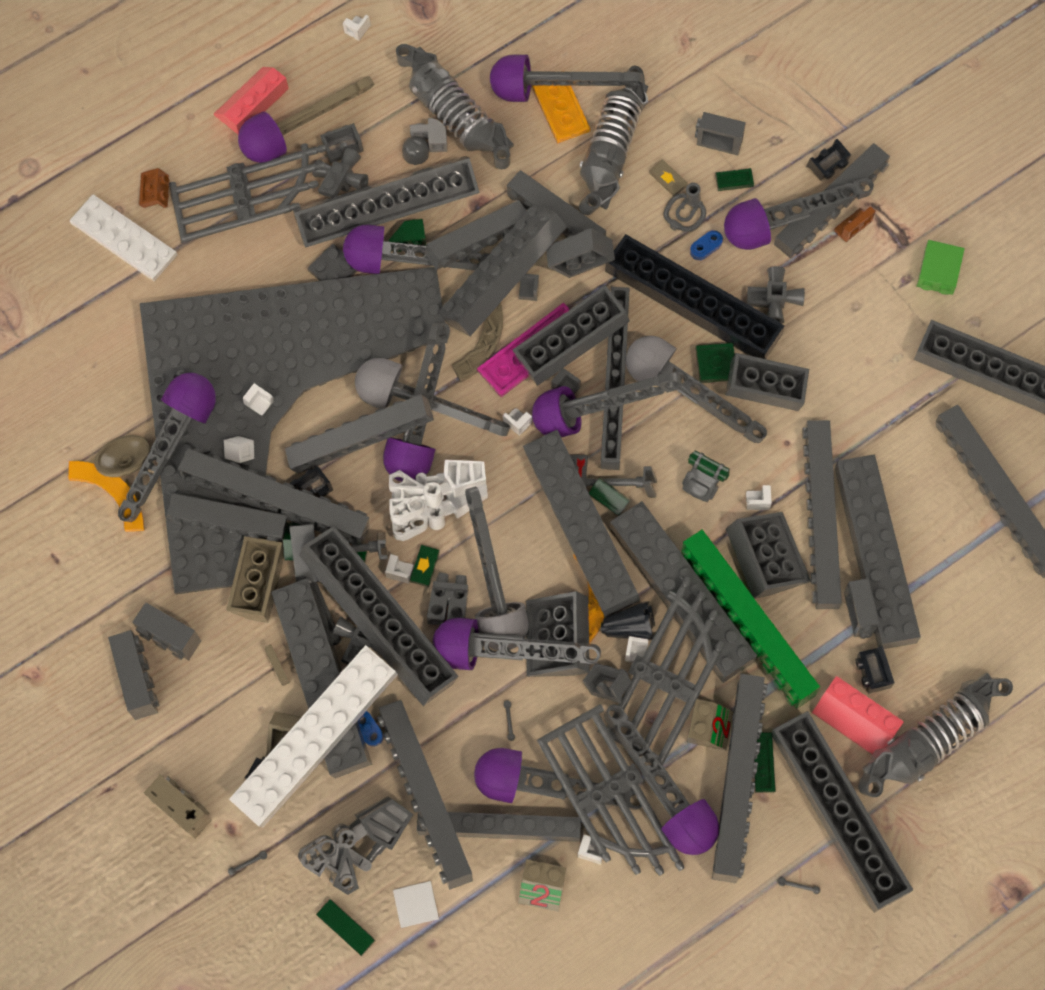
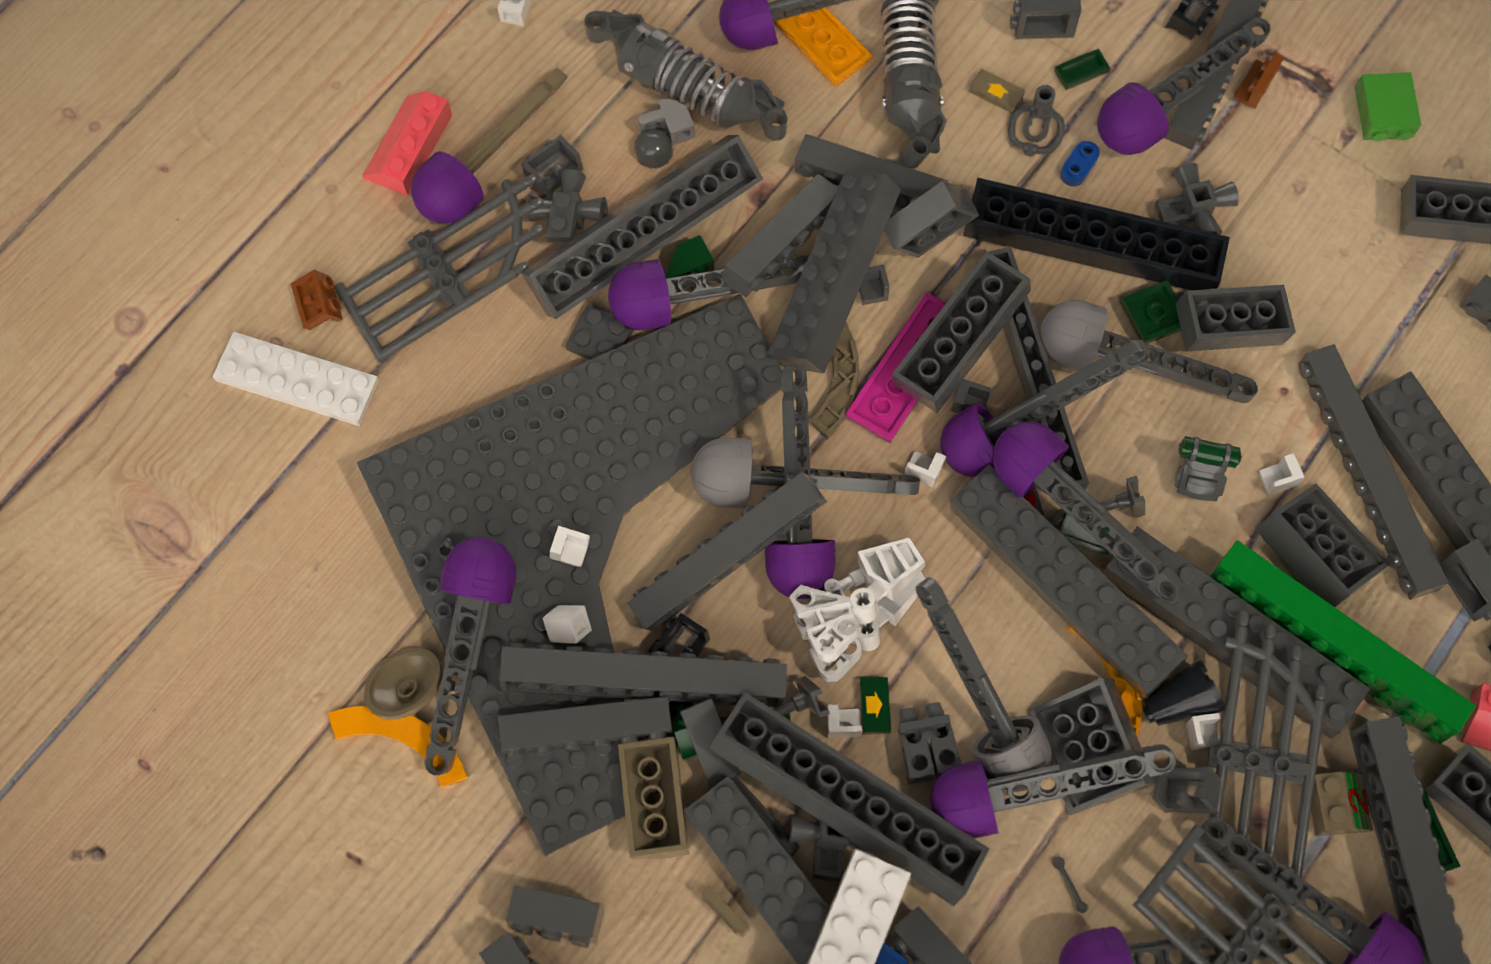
camera: 20 degrees left, 0 degrees up
none -> piece [993,422,1183,601]

